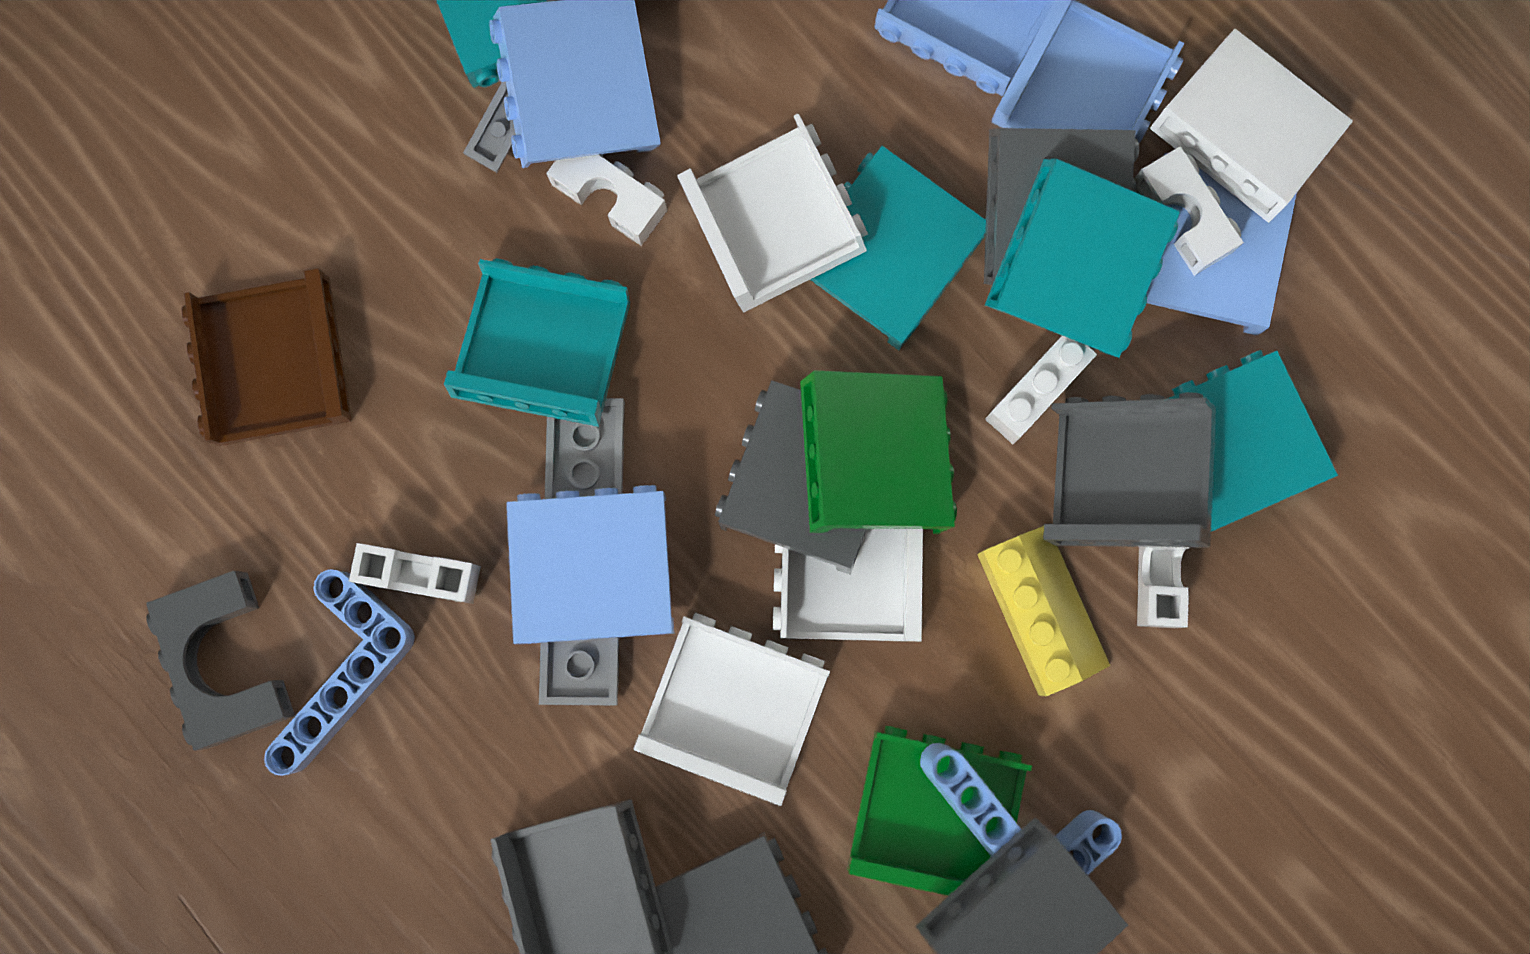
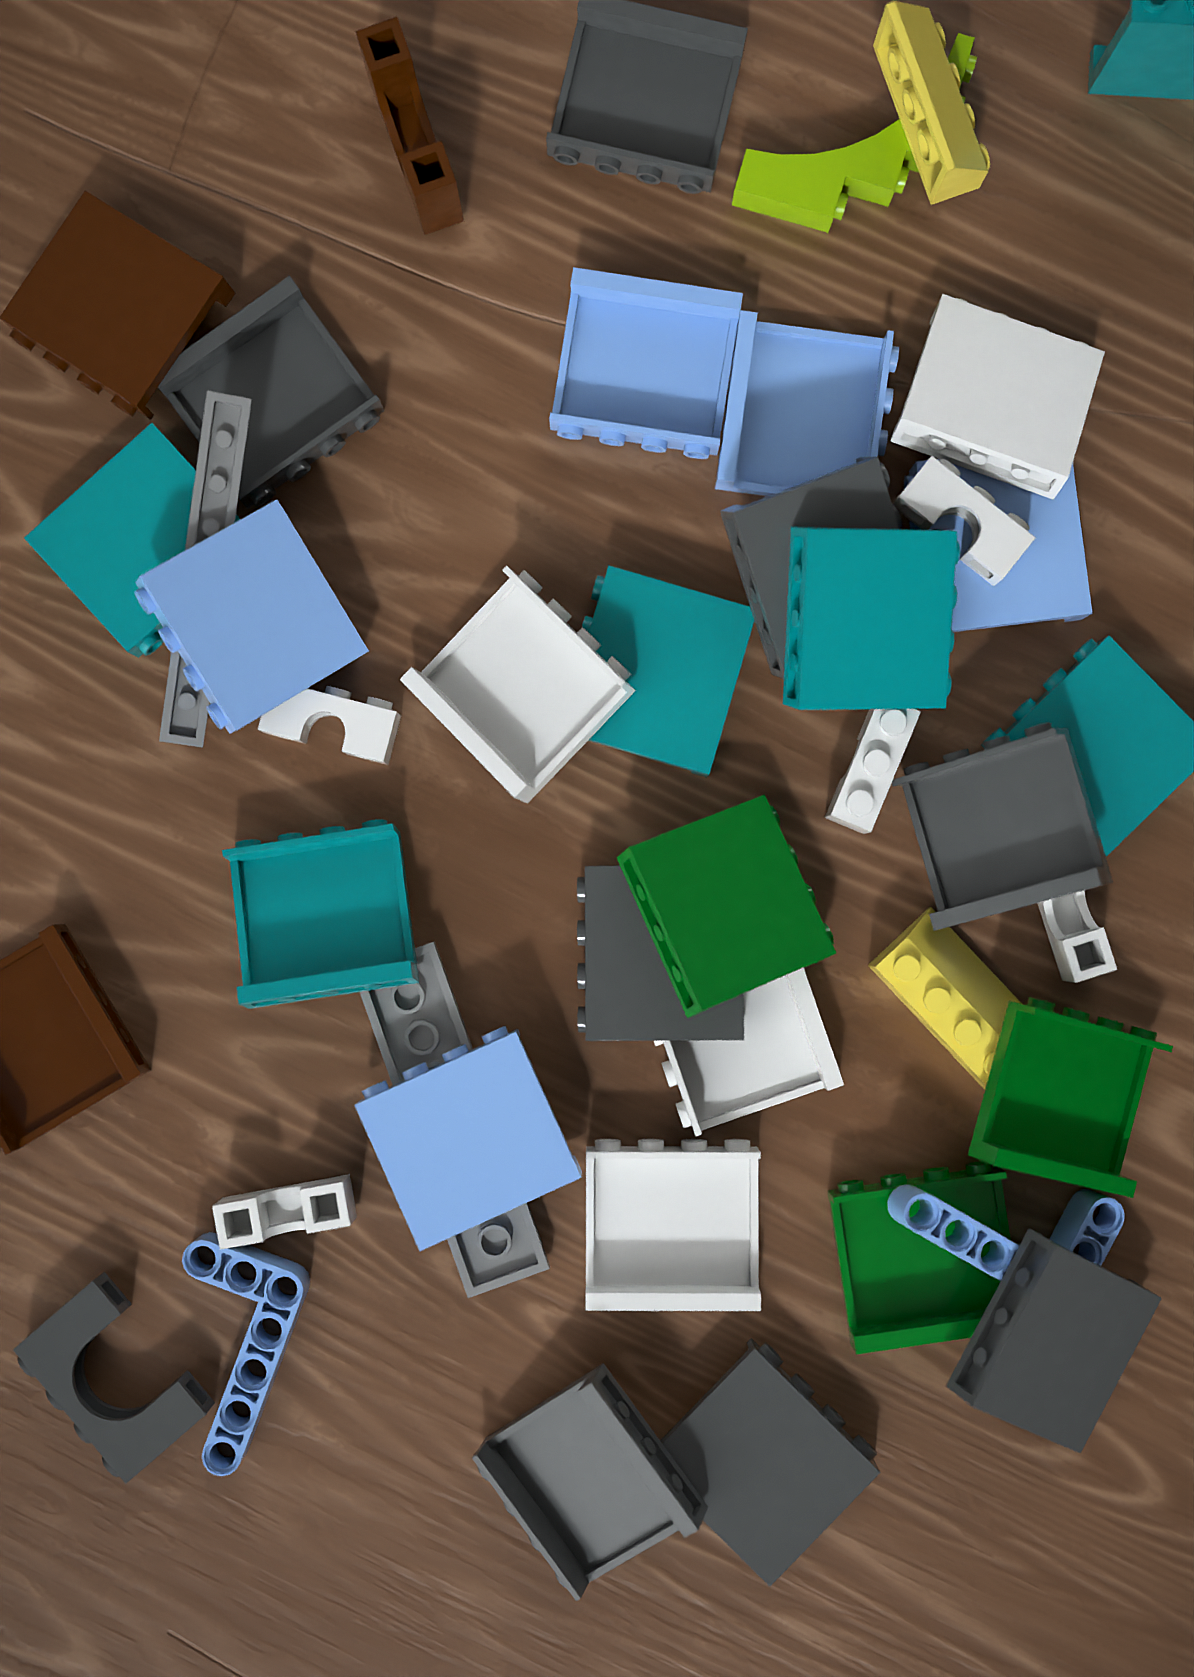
camera: 20 degrees left, 5 degrees up
none -> green panel [968,997,1173,1198]

